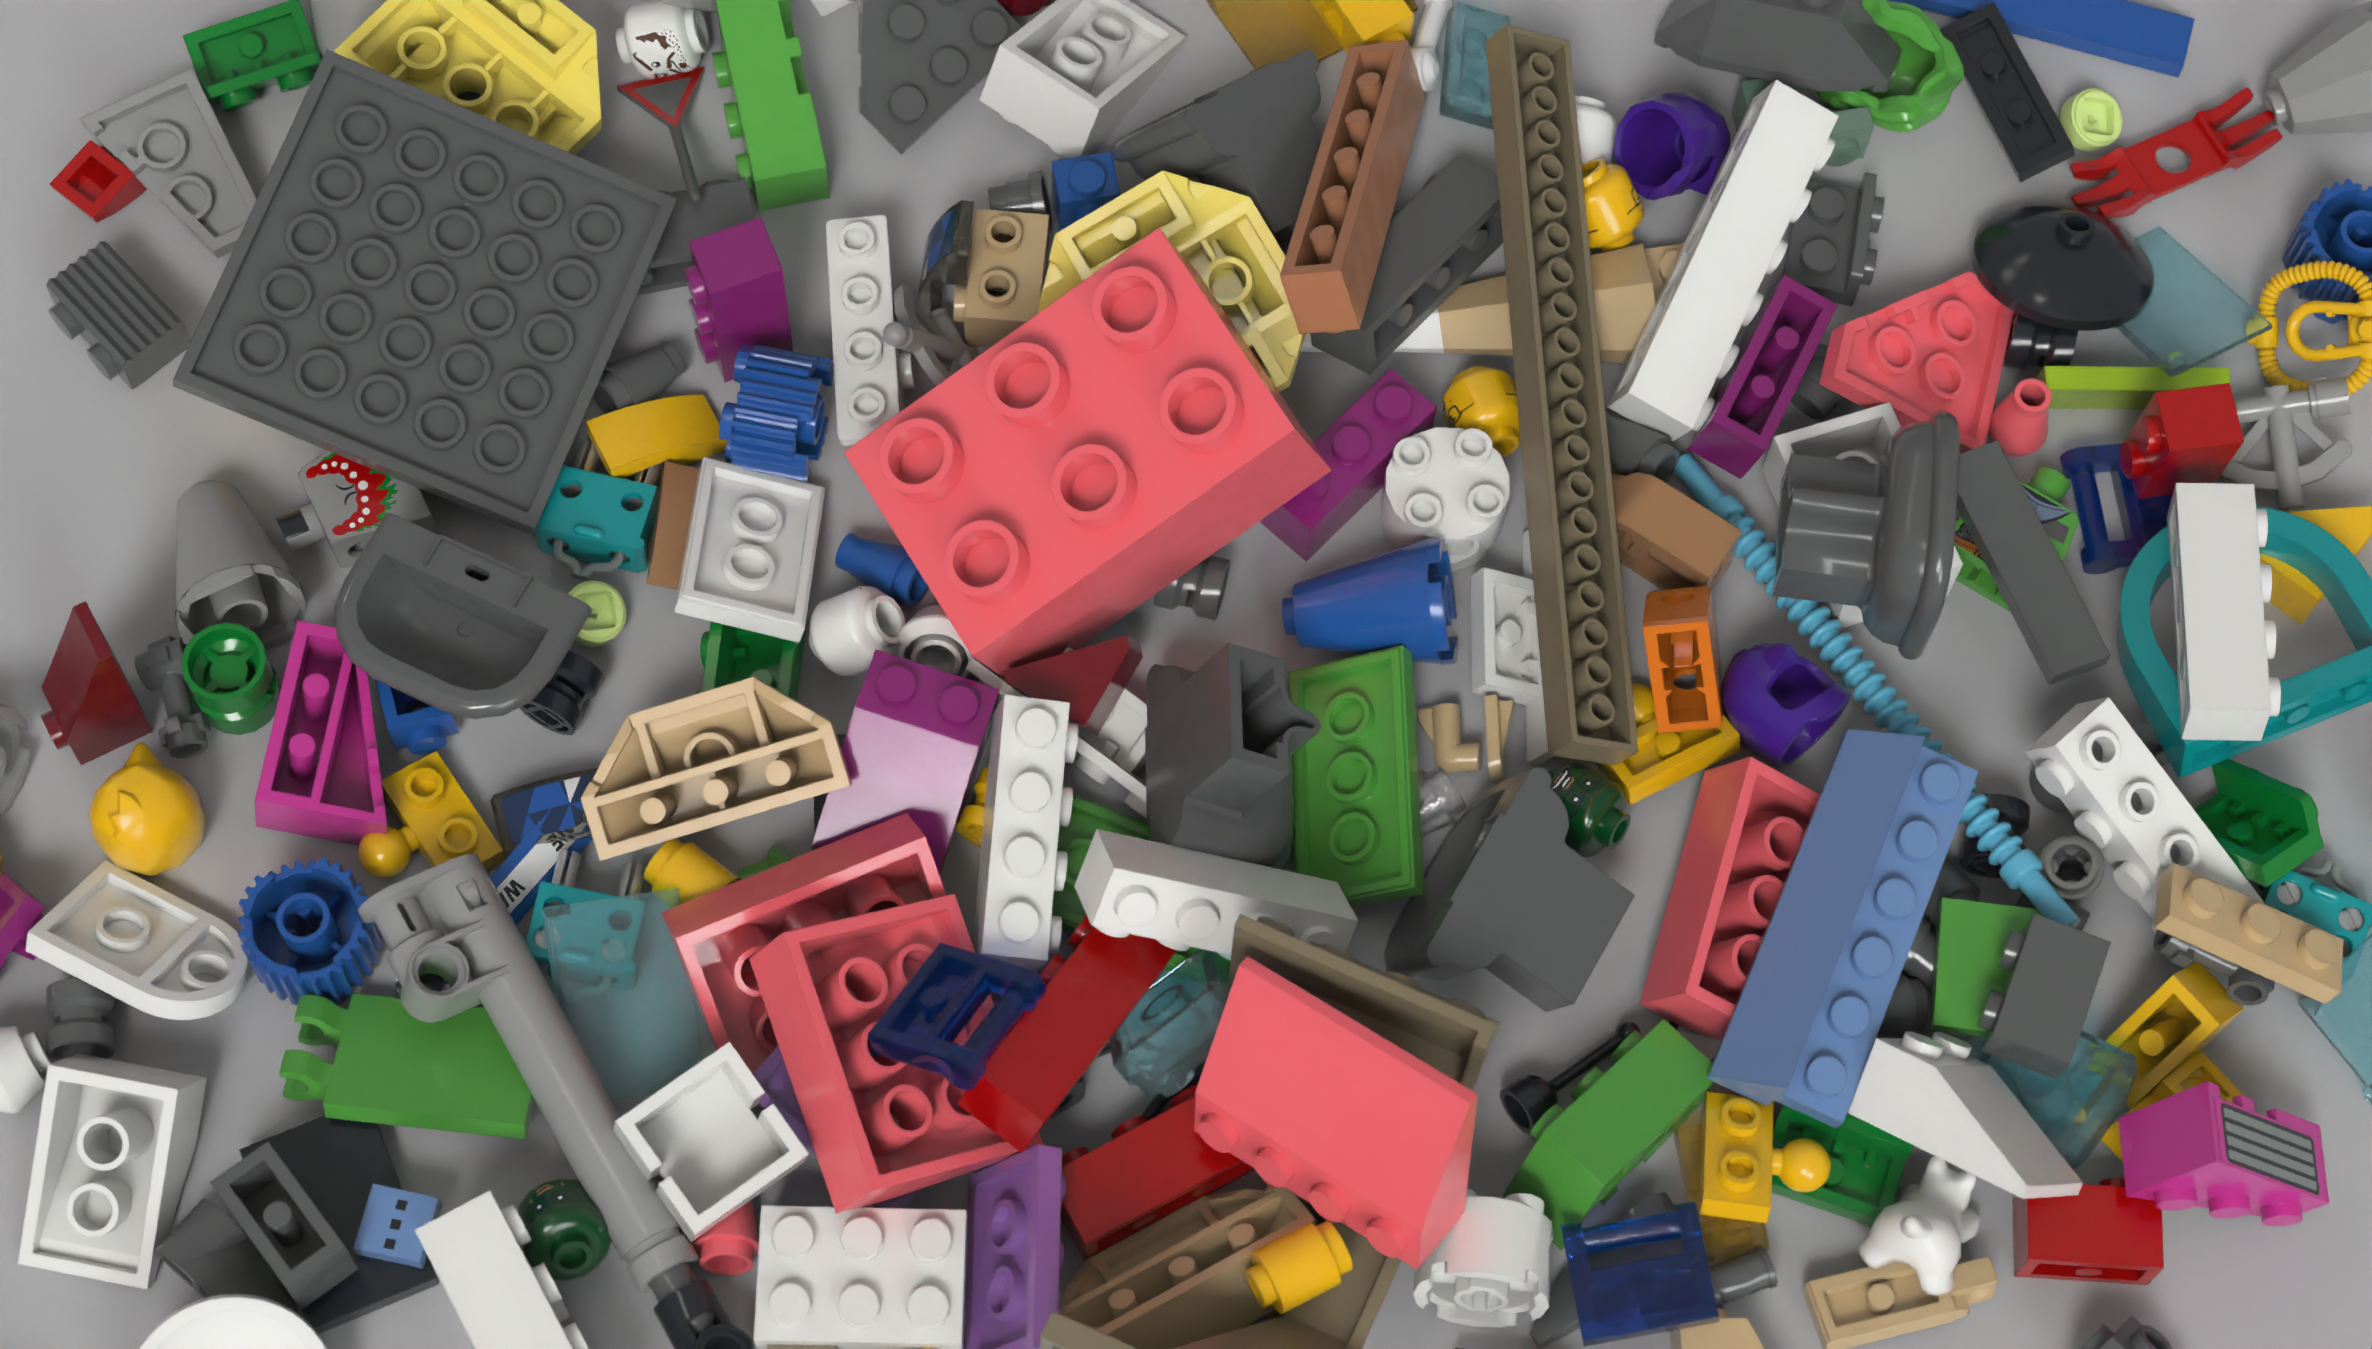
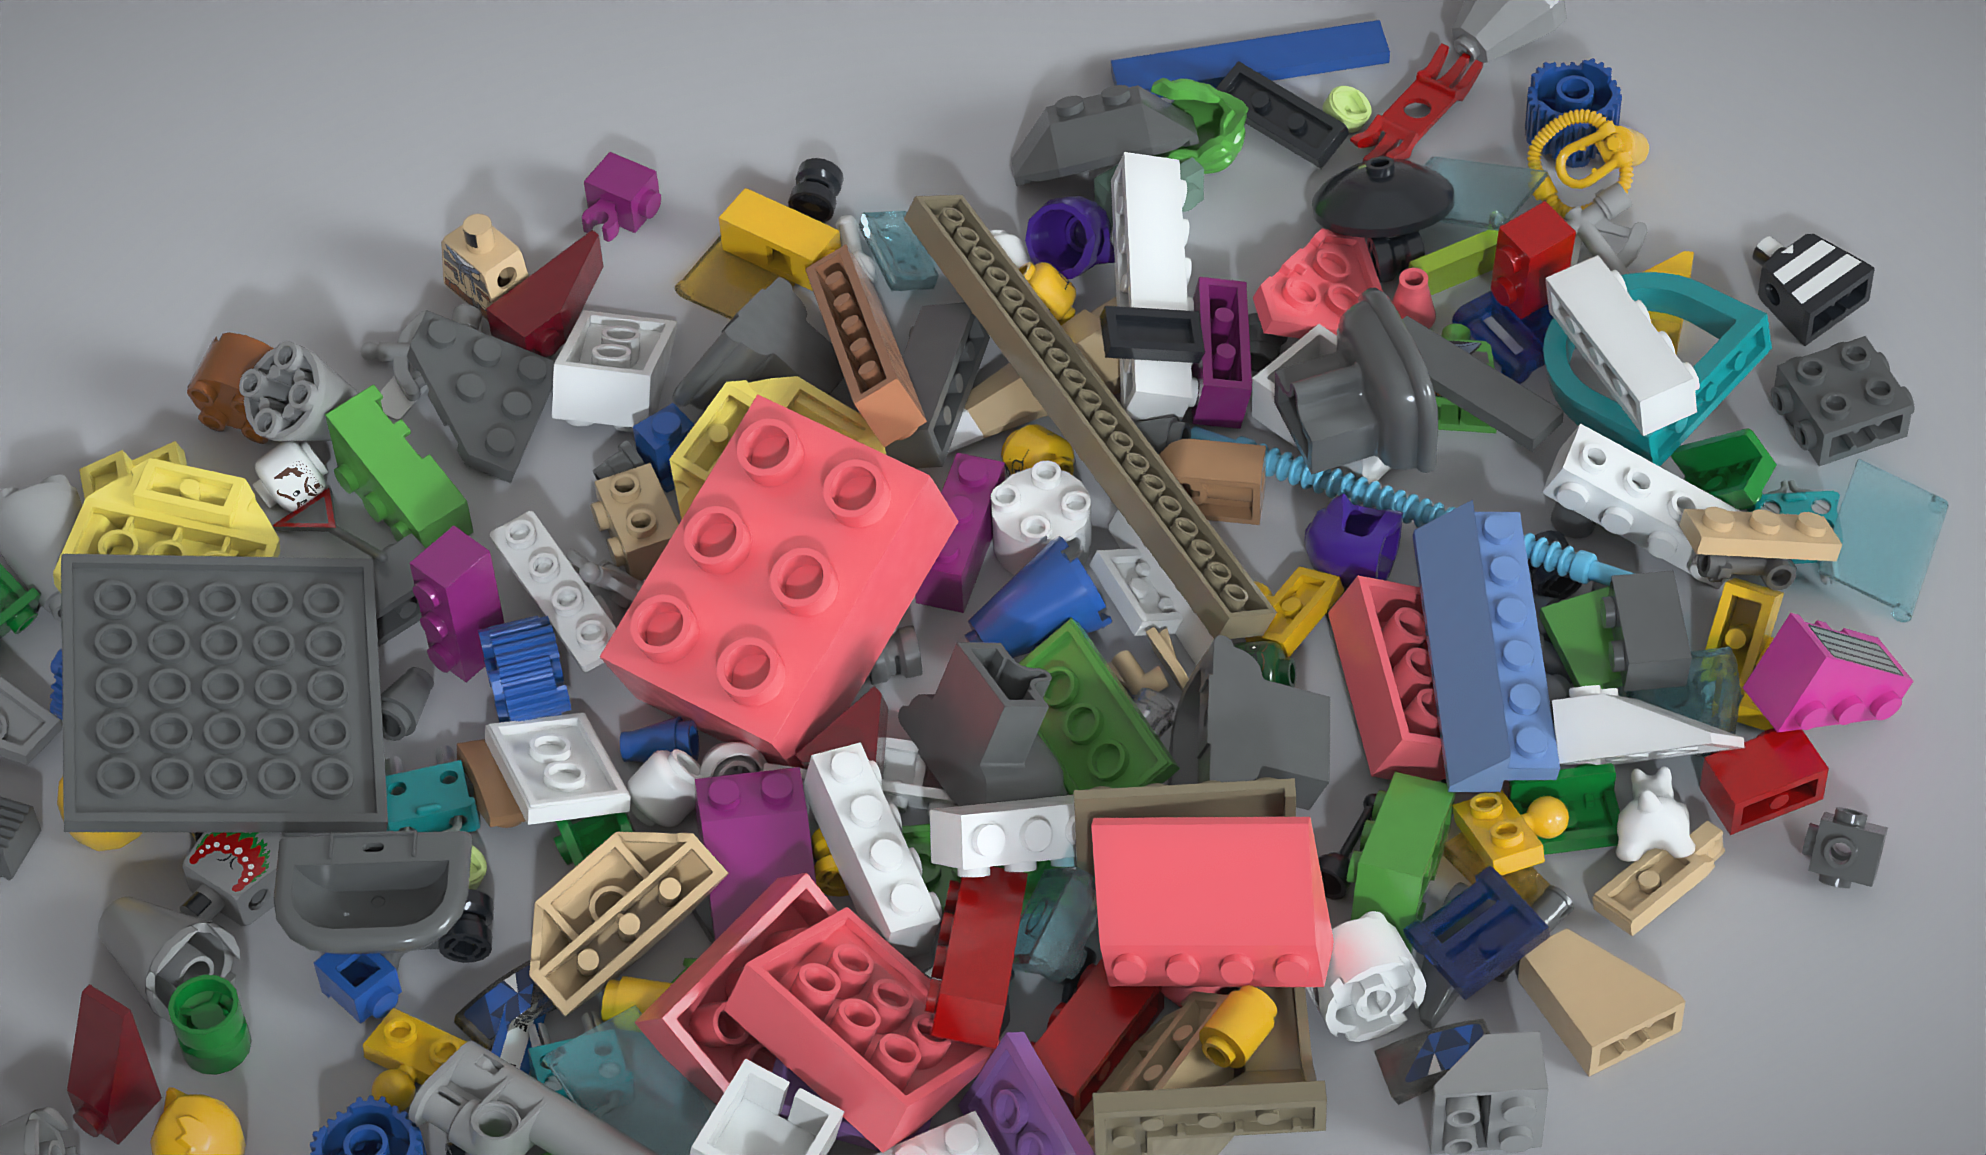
camera: 20 degrees left, 15 degrees down
dark grey bar [135,636,211,758] -> none
dark pink wedge [255,620,387,846] -> none
yellow slope [586,394,727,479] -> none
clear blue plate [868,943,1047,1091] -> none
clear smoke slope [918,200,974,312] -> none
orange torso [1643,586,1722,733] -> none
dark grey bracket [1783,172,1885,306] -> none
dark grey cone [2039,835,2105,900] -> none
none -> black tile [1100,306,1205,363]

